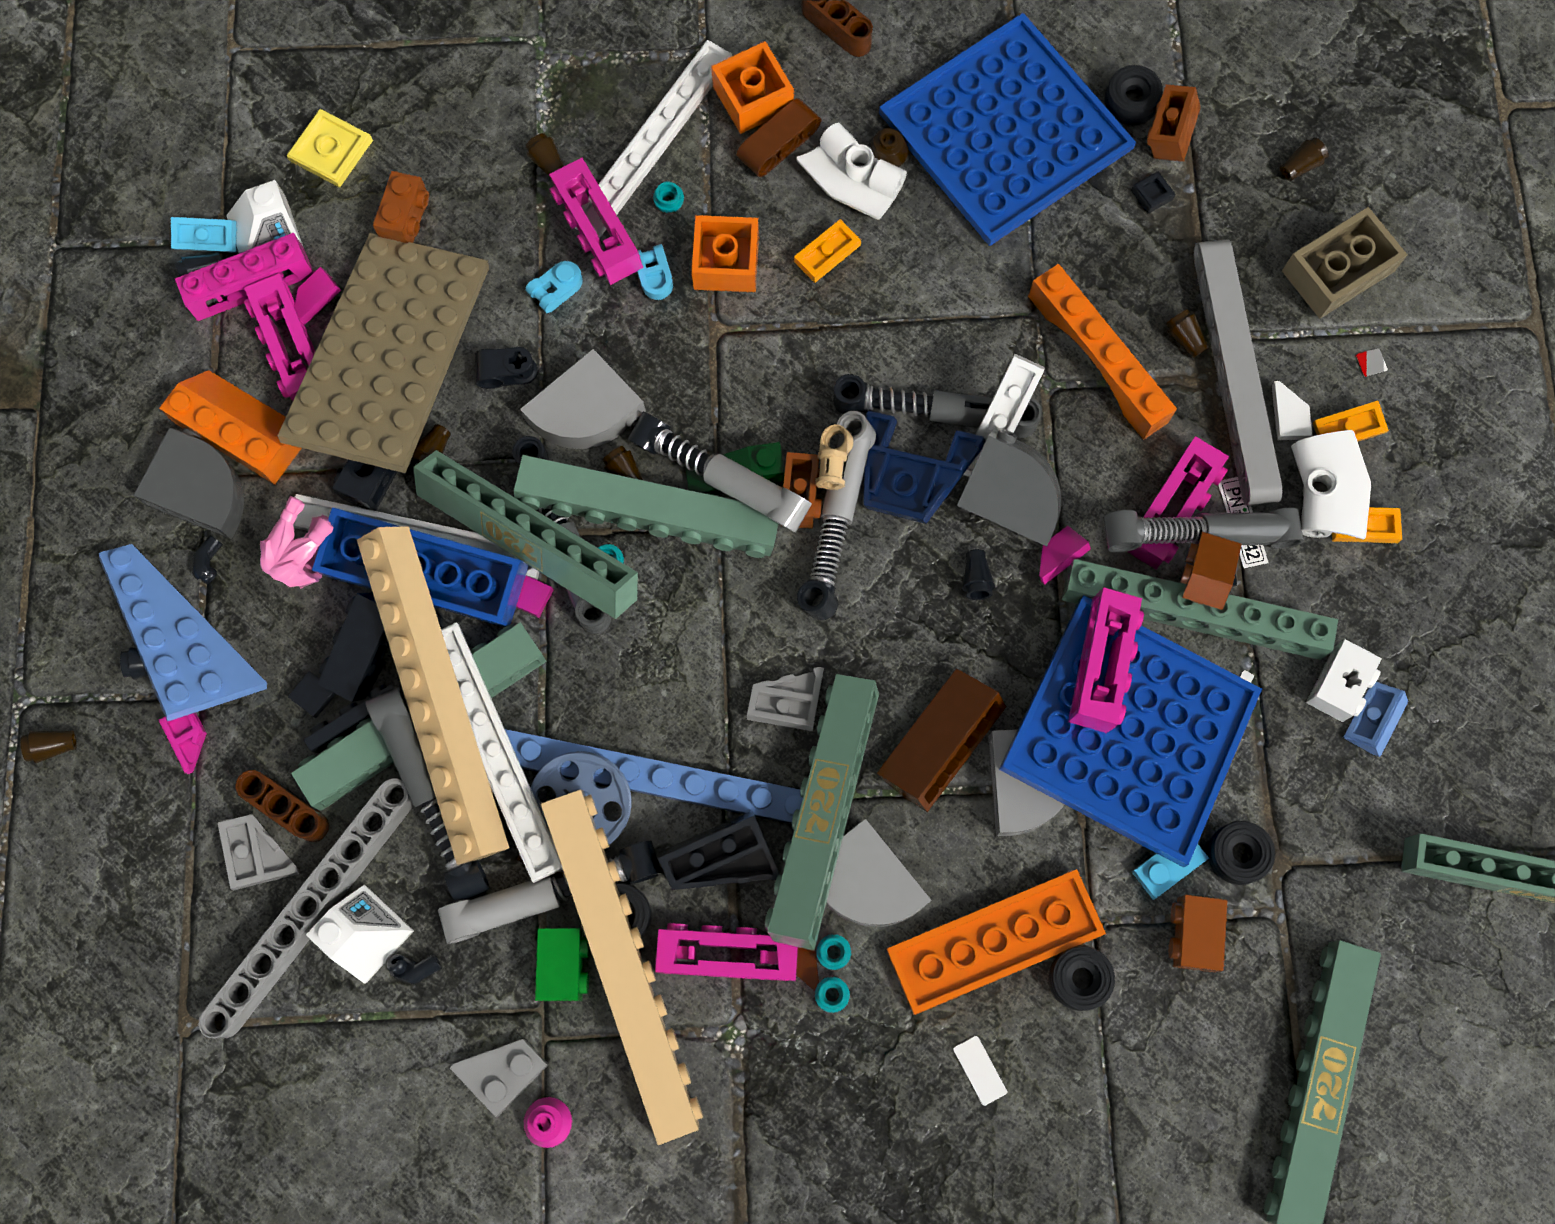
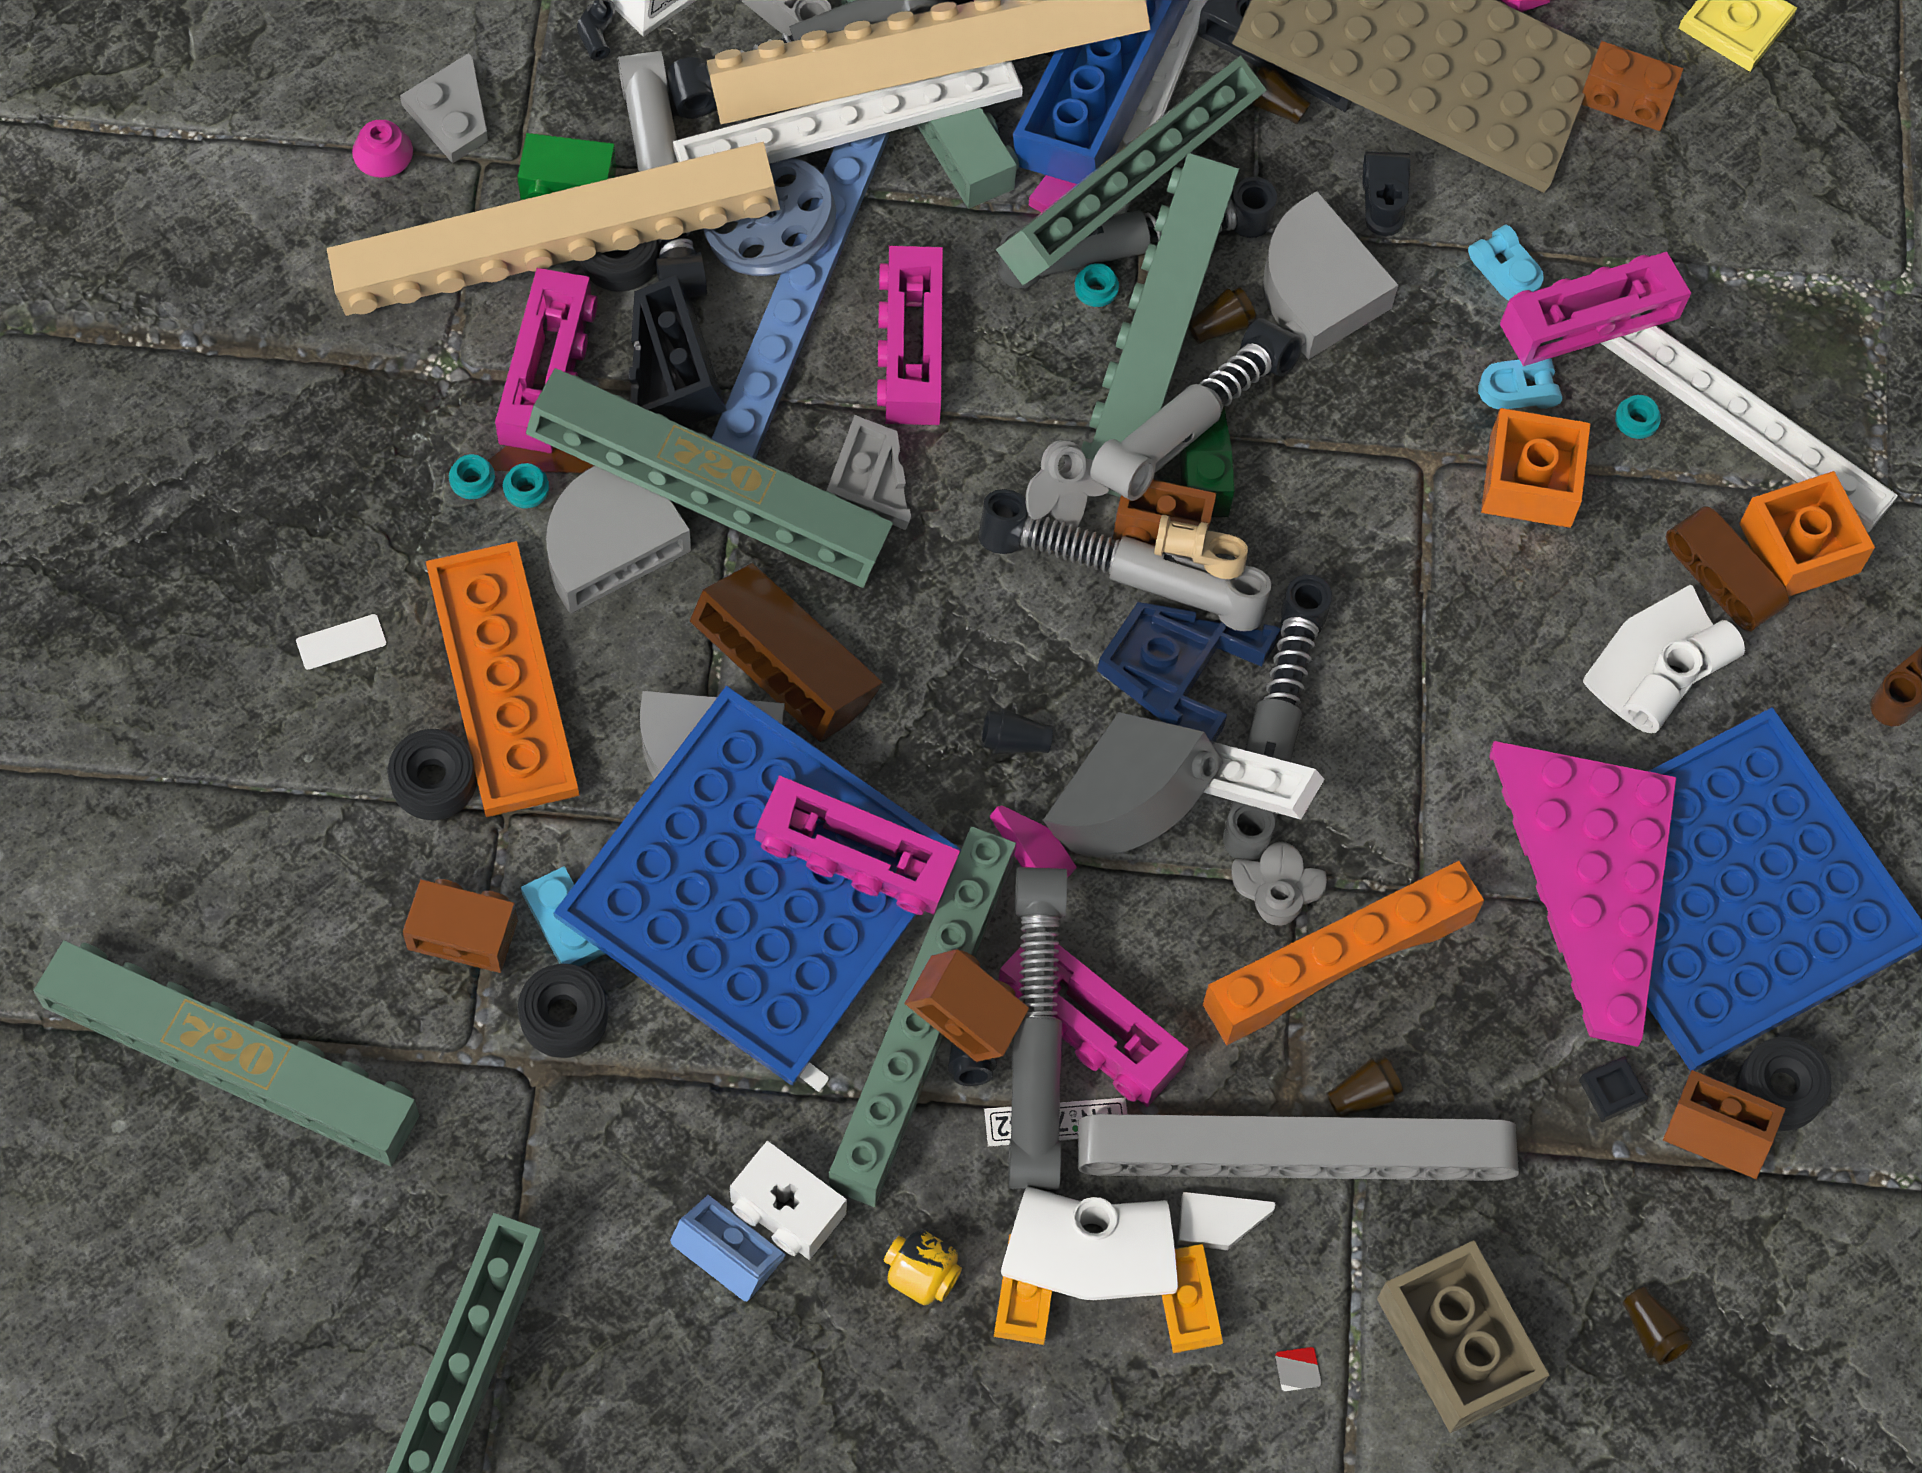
camera: 90 degrees right, 10 degrees down
dark brown cone [526,133,564,179] -> none
light orange plate [794,219,861,283] -> none
dark brown cone [868,128,908,167] -> none
none -> dark pink brick [877,246,943,425]
none -> yellow head [884,1229,962,1305]
none -> light grey plate [1026,440,1109,530]
none -> light grey plate [1231,841,1327,925]
none -> dark pink wing [1489,741,1676,1047]

